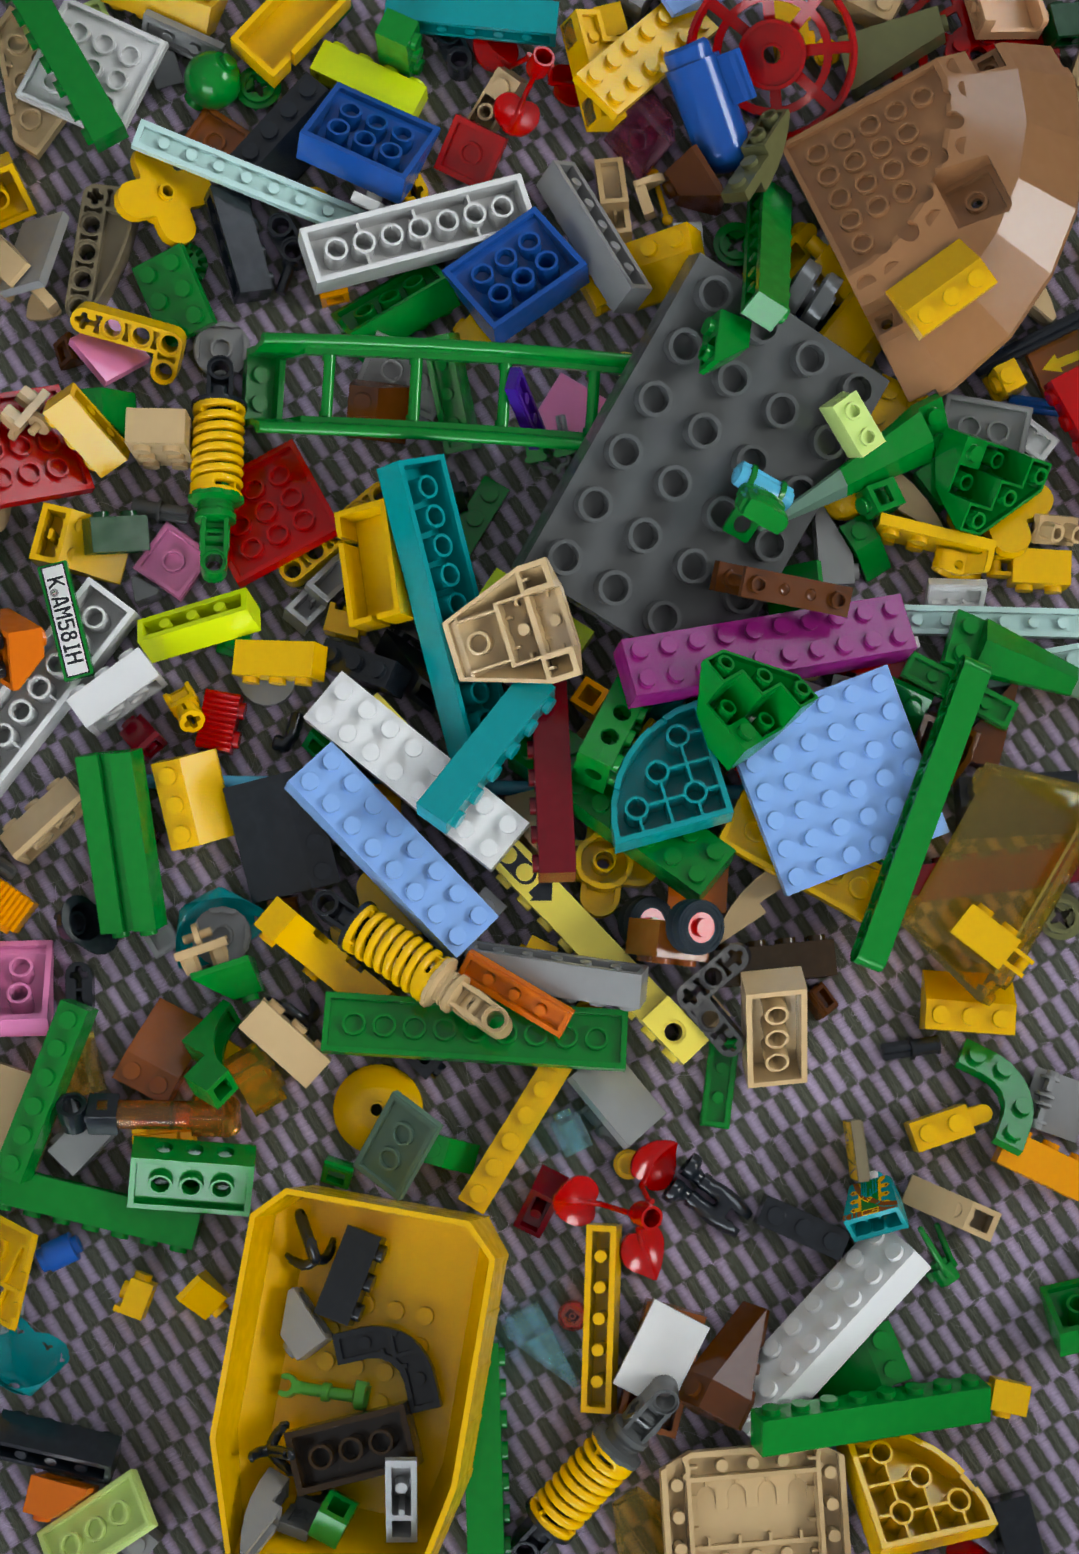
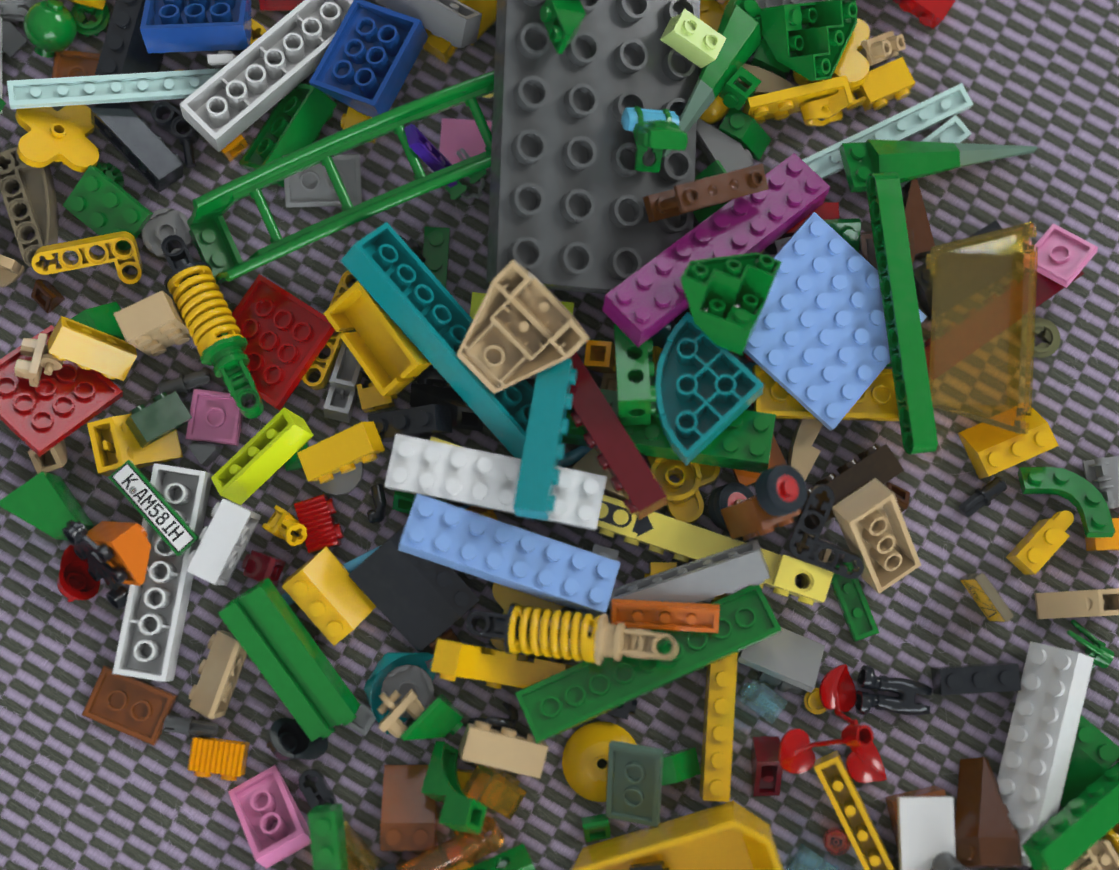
camera: 30 degrees left, 0 degrees up
bright pink tile [68,319,151,387] -> none
reddish brown slope [347,379,409,444] -> none
green panel [426,332,482,455] -> none
teal torso [843,1171,909,1242] -> none
green tile [898,651,1019,731] -> none
white plate [924,578,988,606] -> none
yellow brick [948,902,1035,978] -> none

